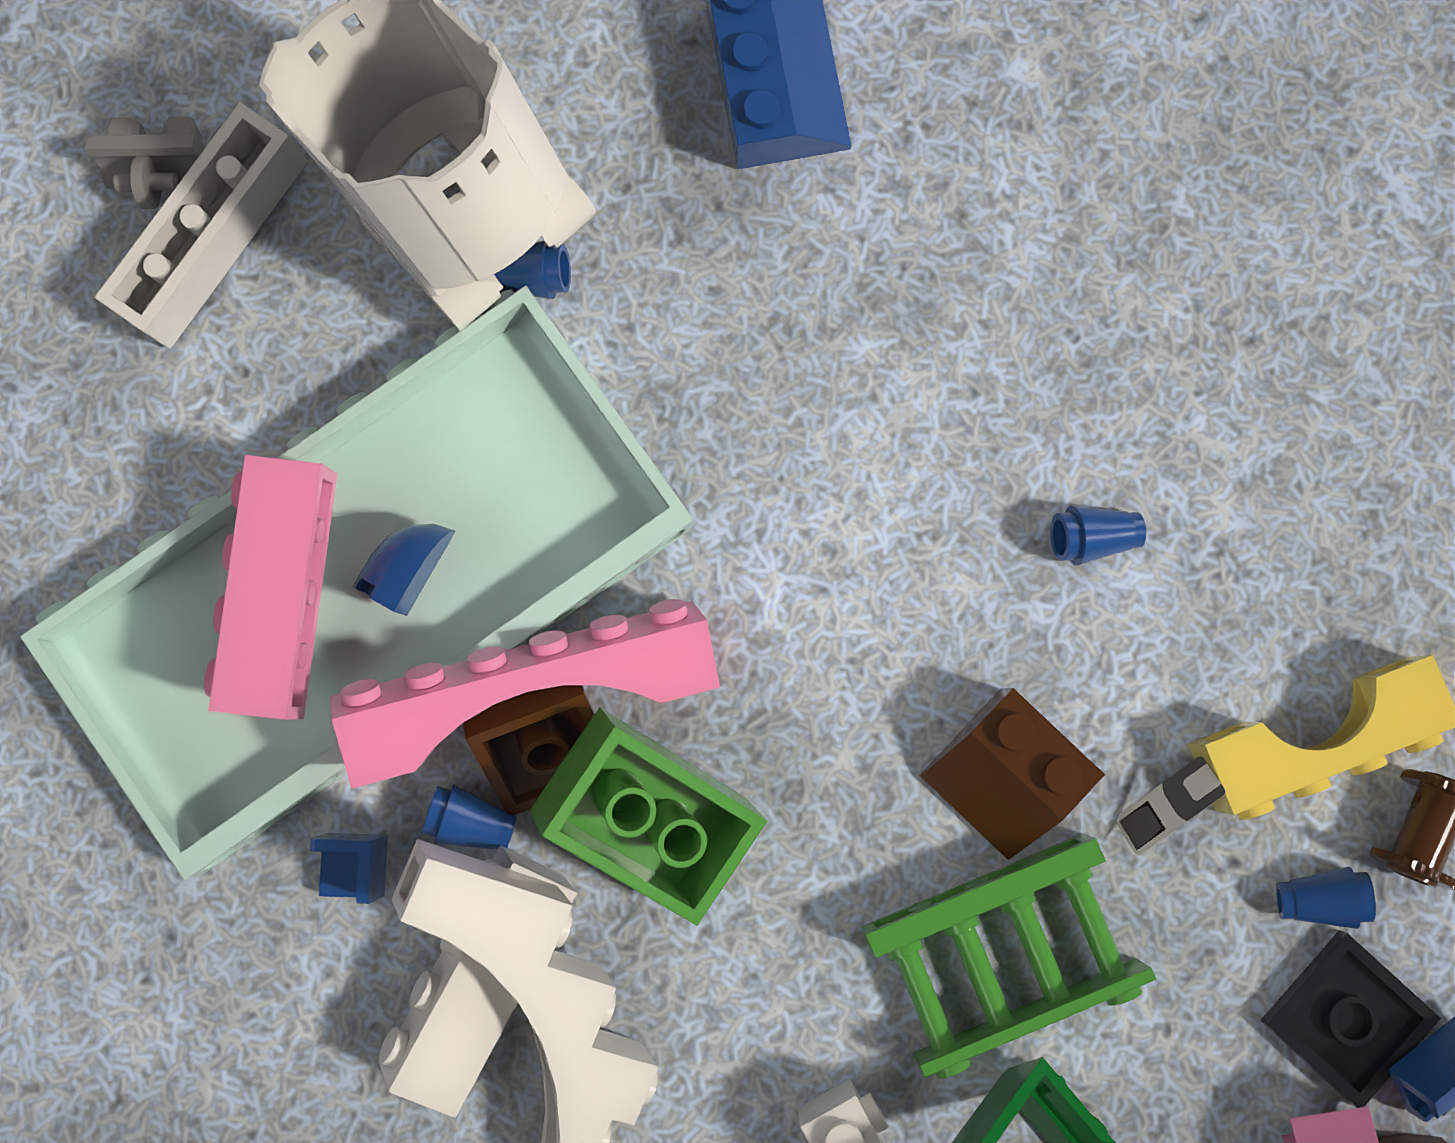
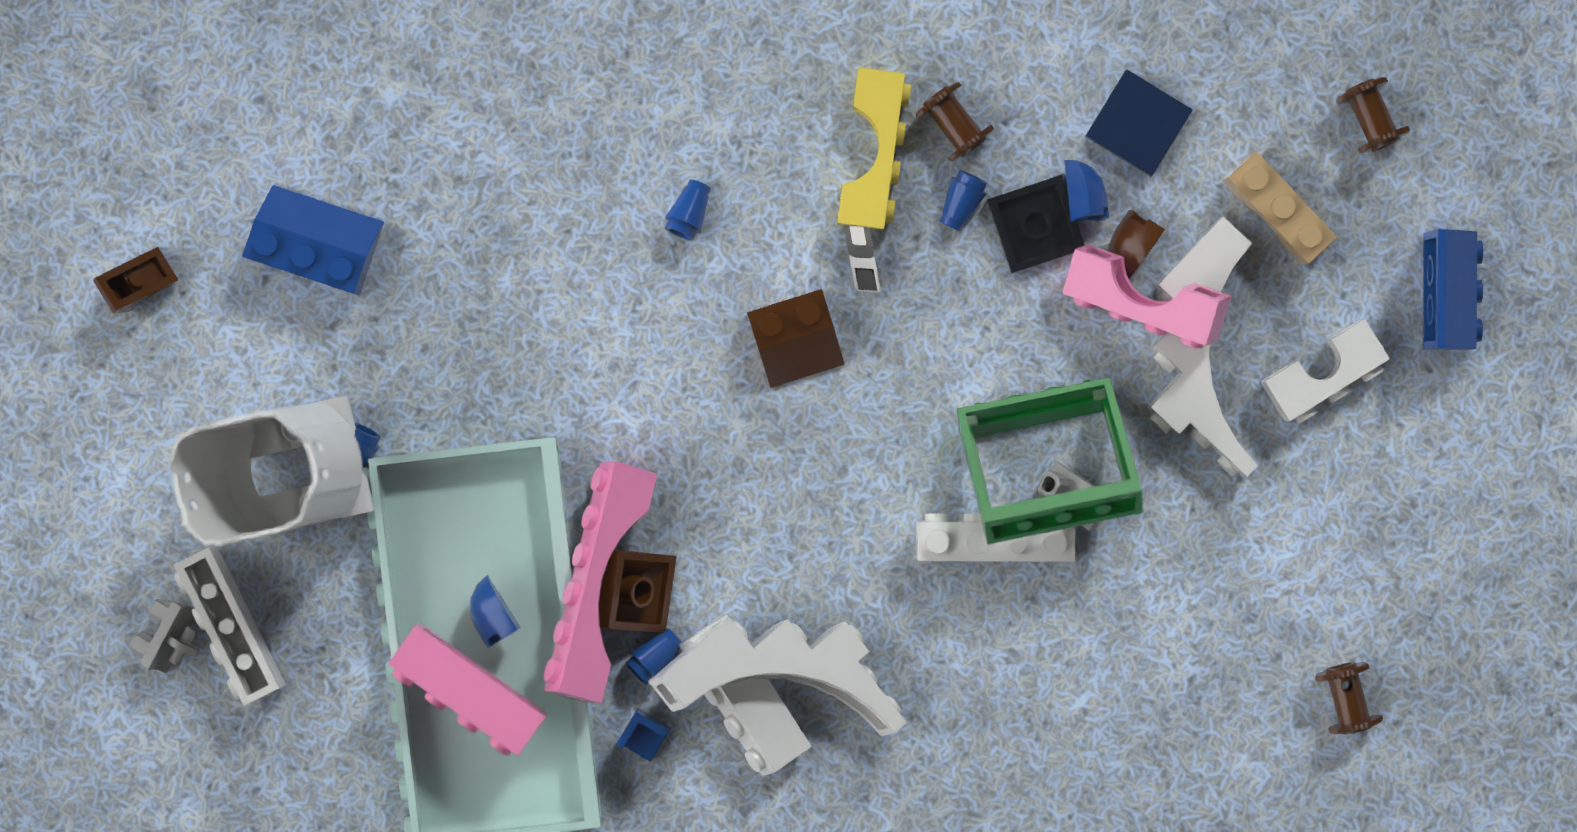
camera: 60 degrees left, 5 degrees up
bright green brick [530,707,767,926] -> none
bright green fence [861,833,1157,1078] -> none

